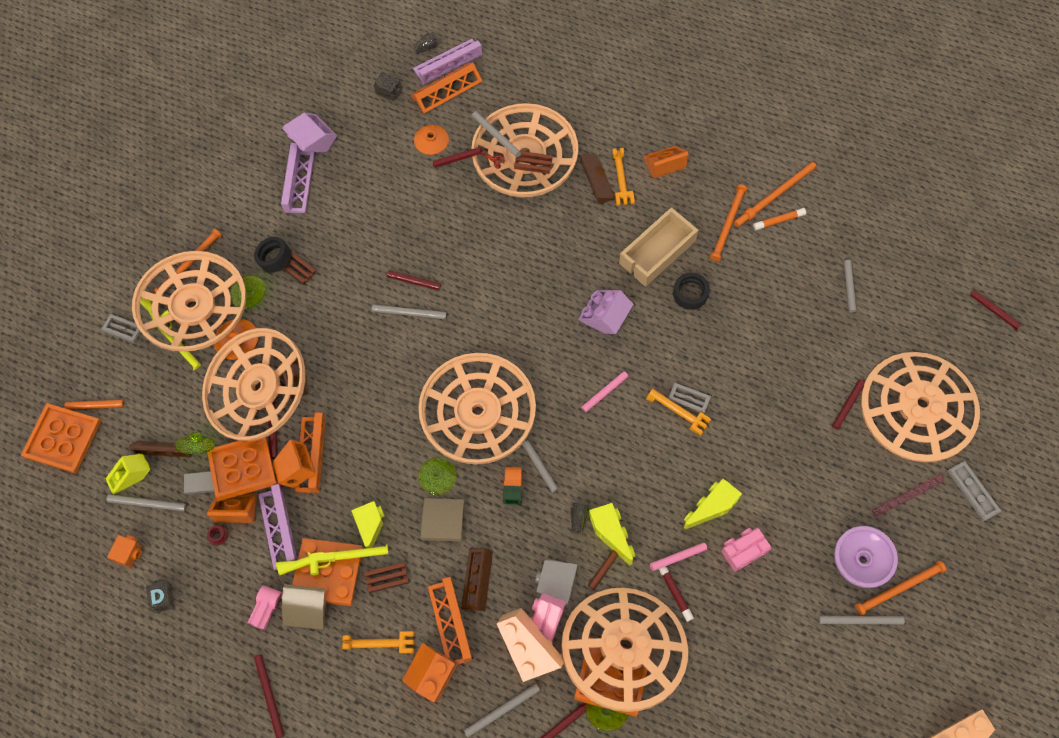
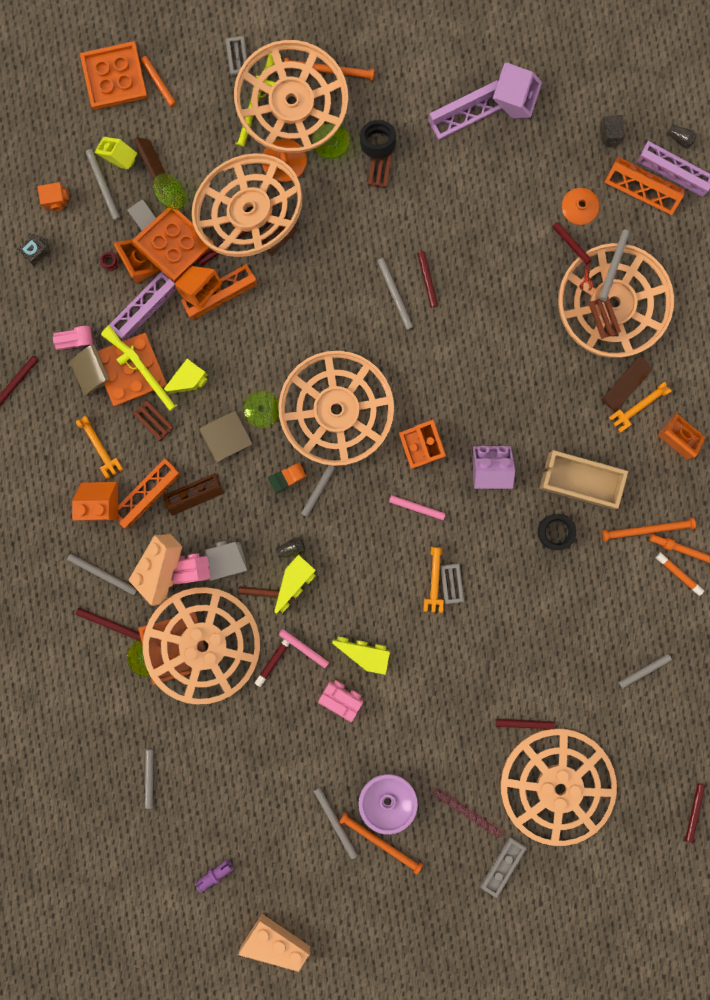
camera: 60 degrees right, 20 degrees up
none -> orange brick [399,420,446,469]

